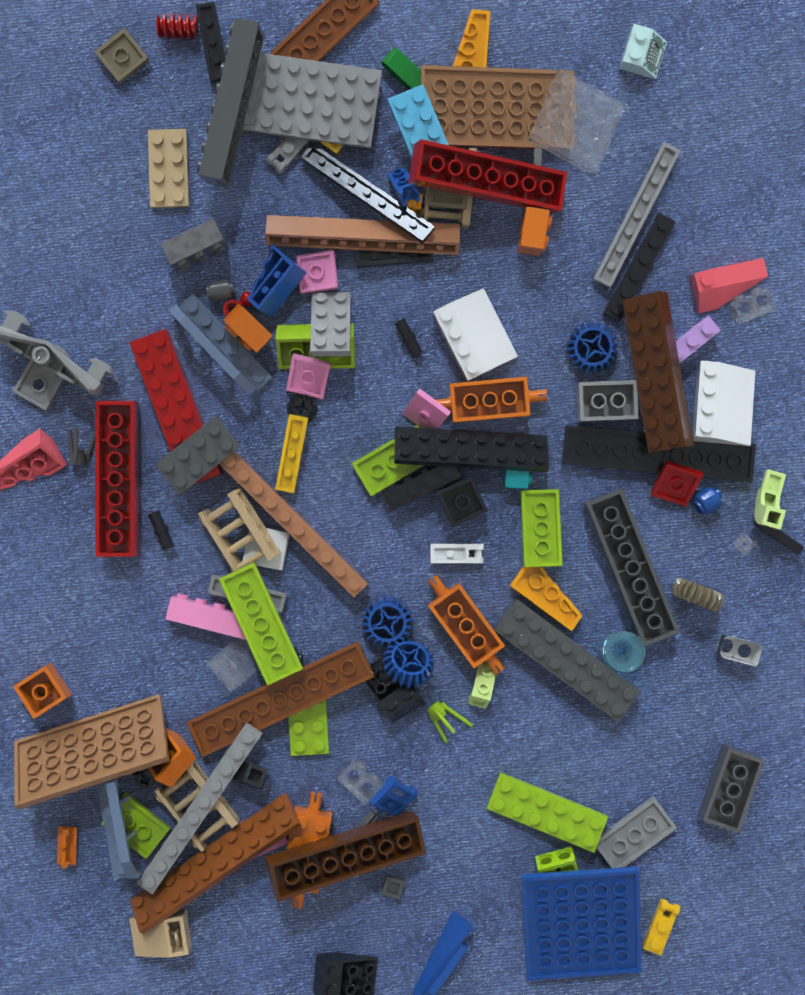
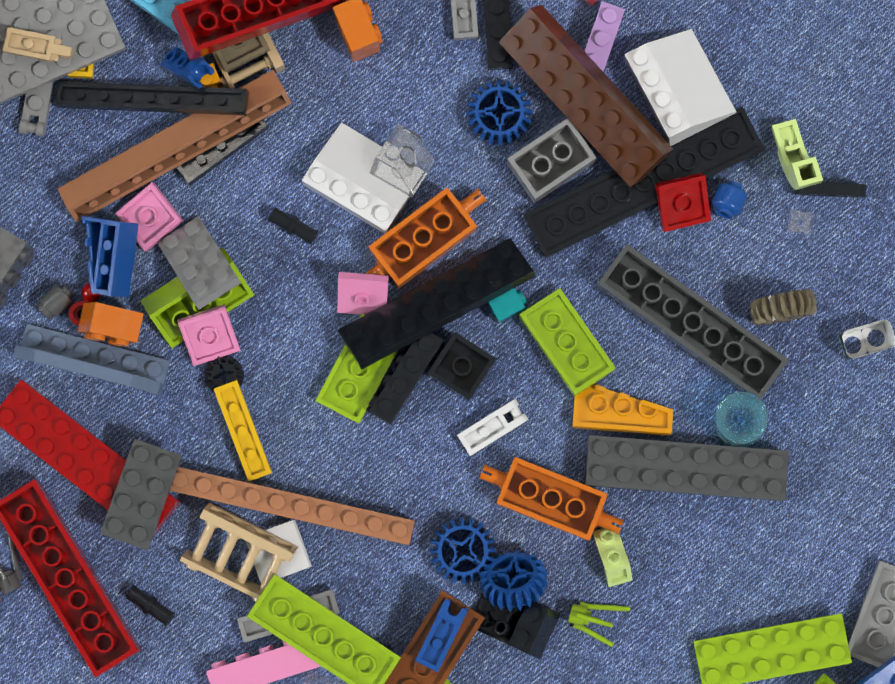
camera: 35 degrees left, 5 degrees down
none -> tan hinge [2,27,74,62]
none -> clear slope [370,124,435,197]
none -> blue plate [415,598,469,672]

